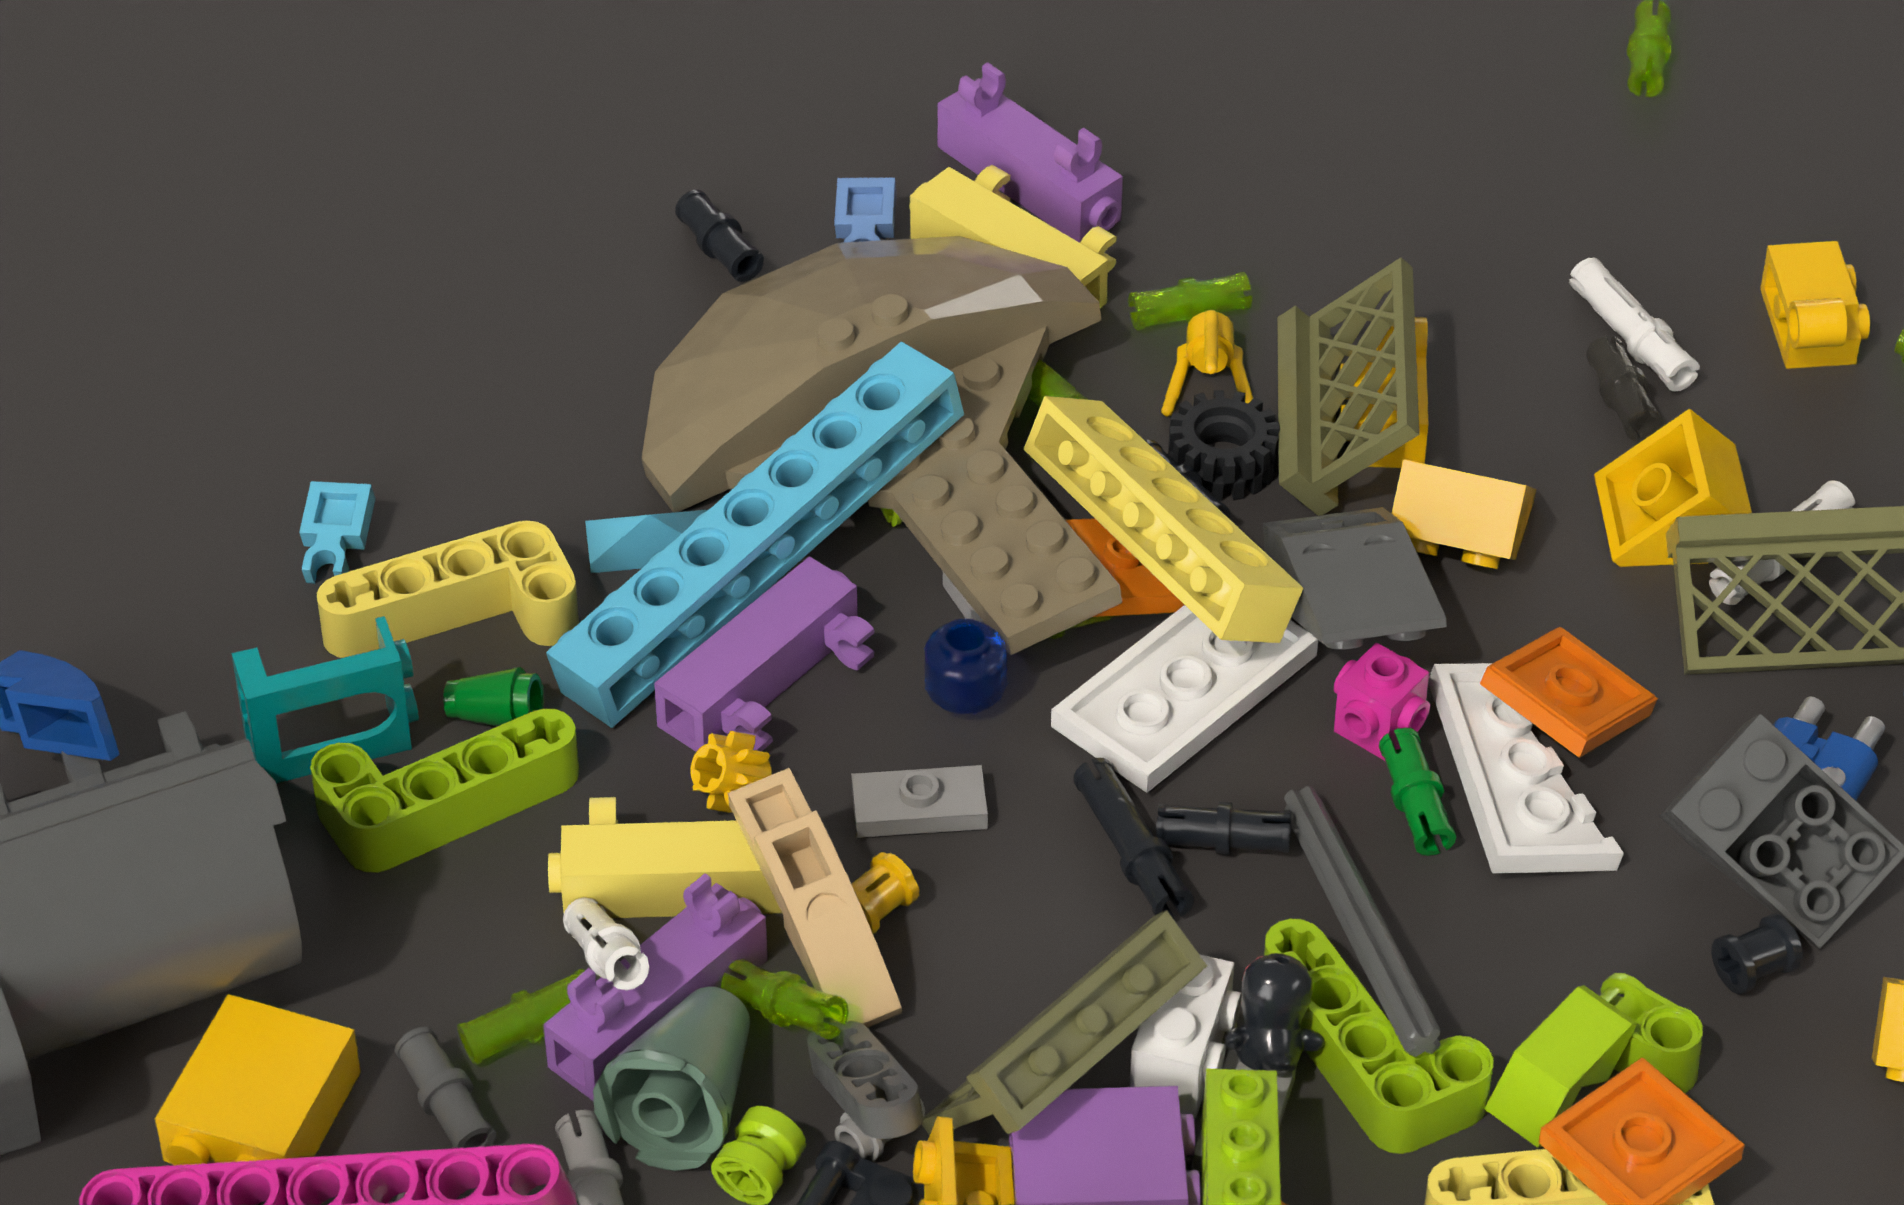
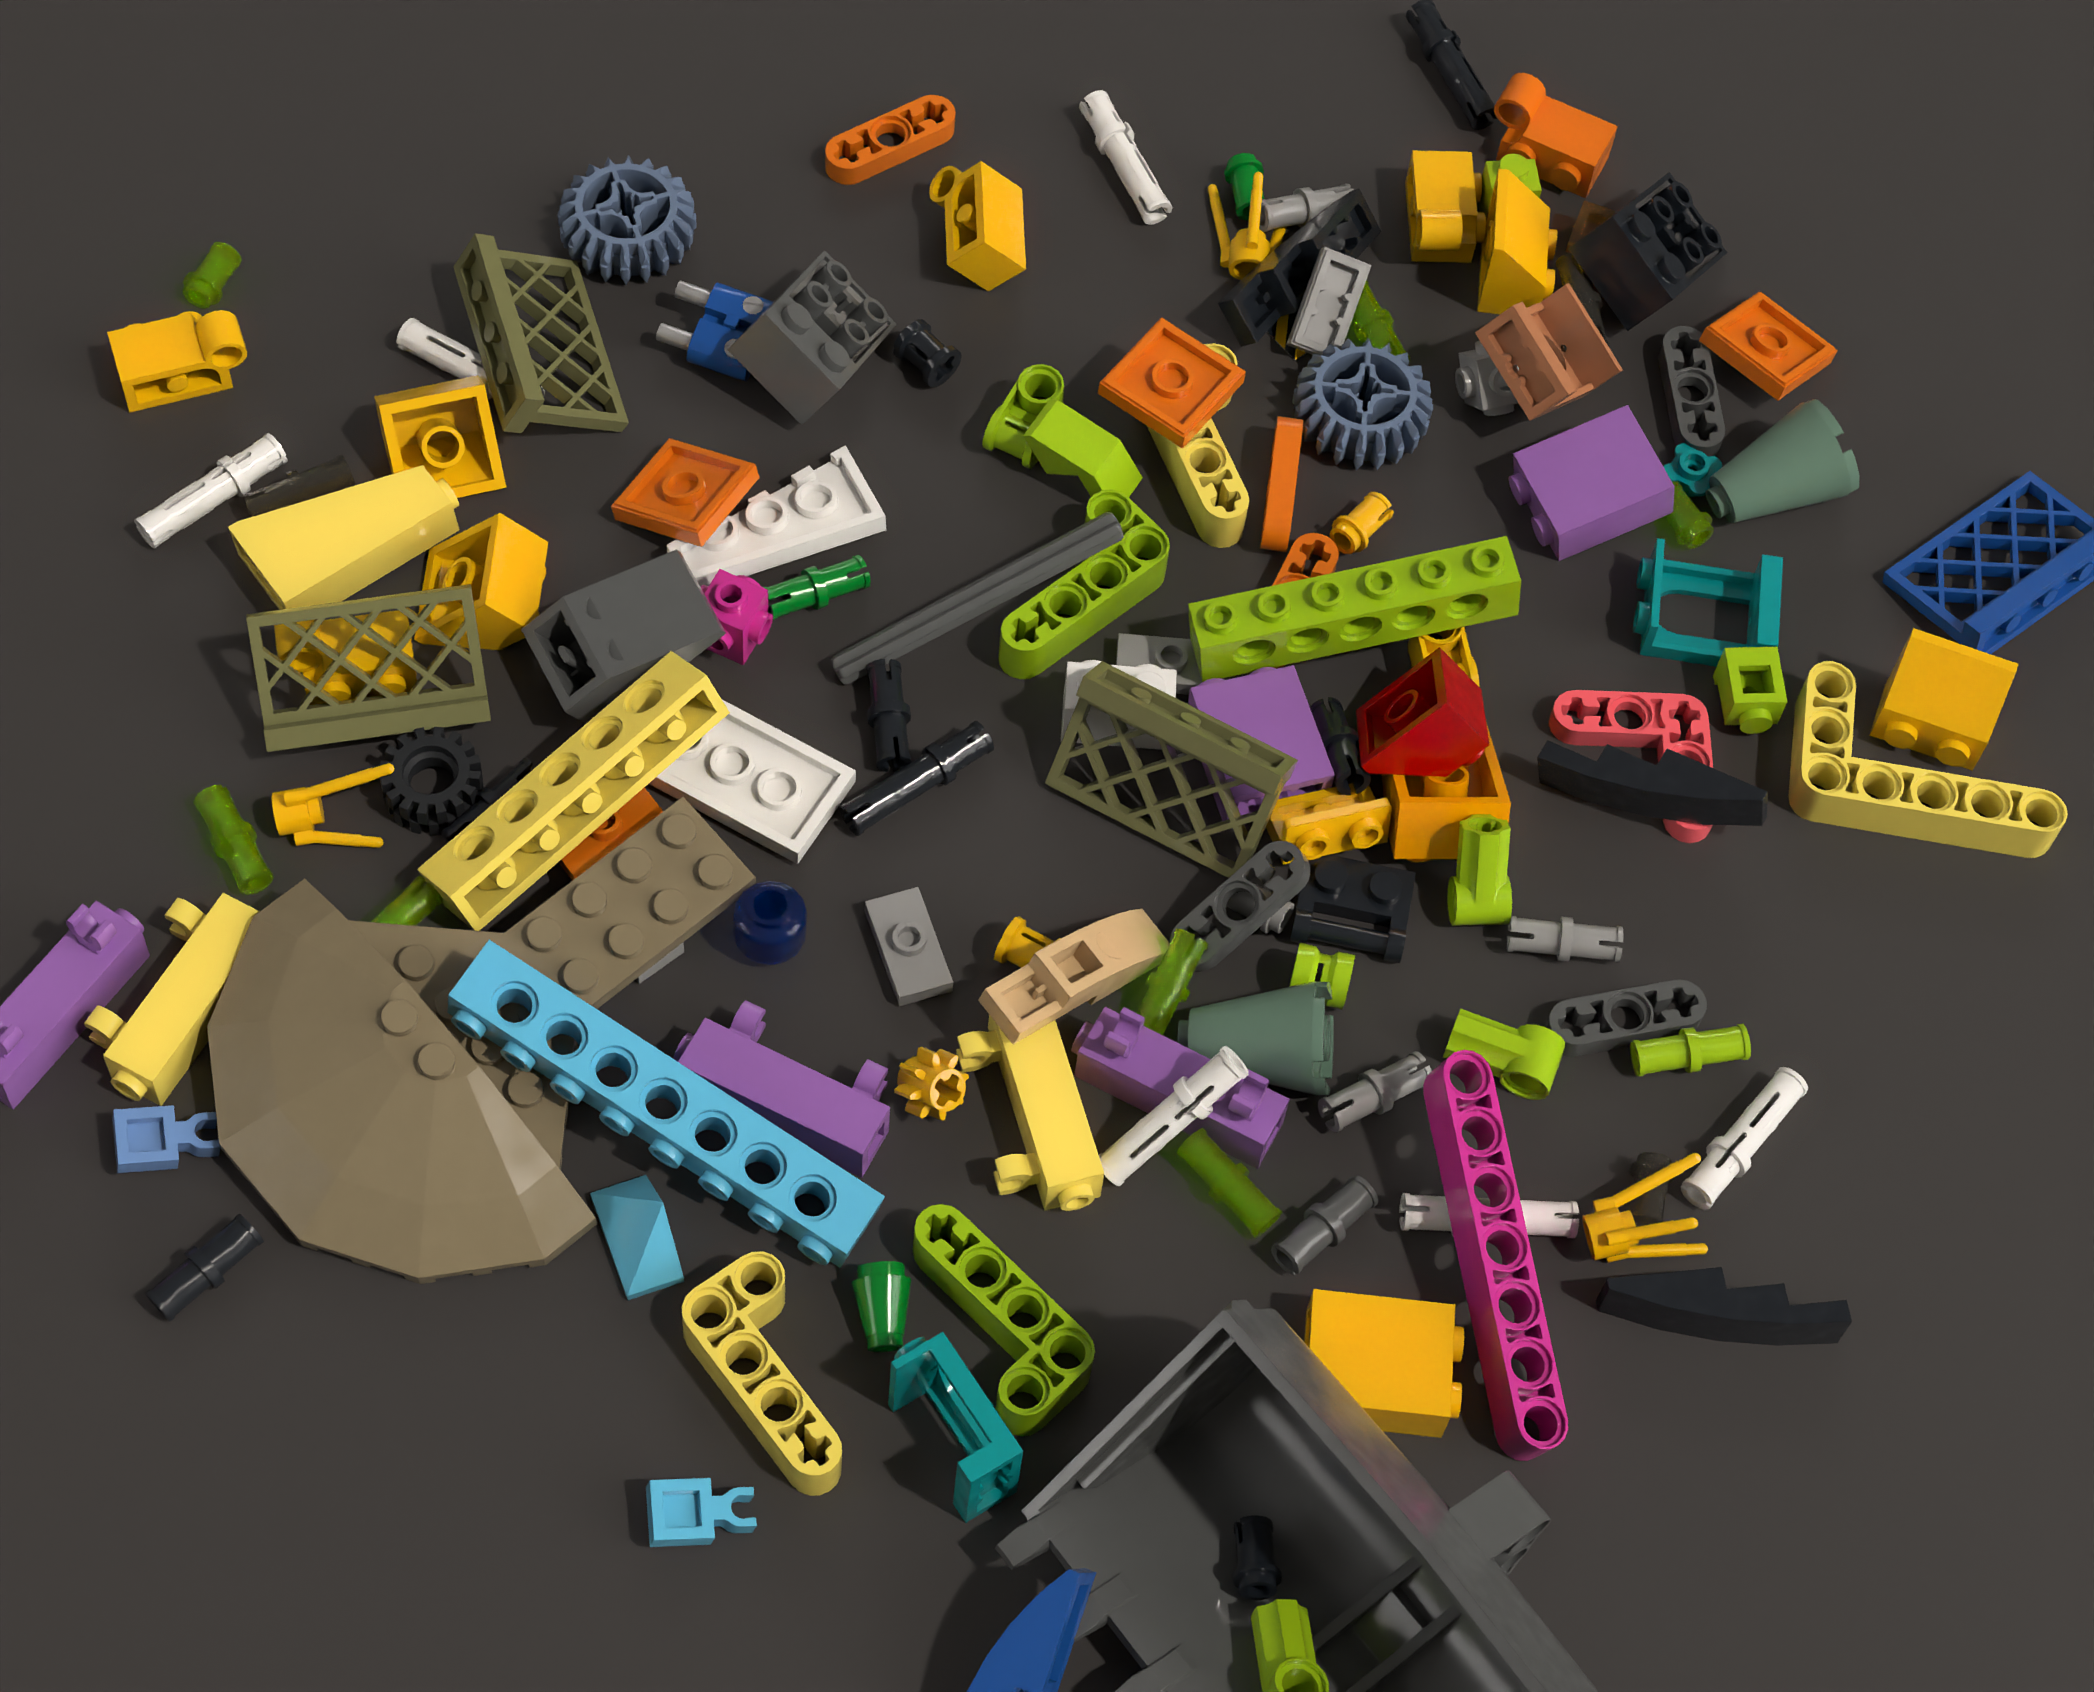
camera: 110 degrees left, 15 degrees up
black animal [1225,953,1325,1074] -> none
none -> light yellow slope [228,465,460,610]

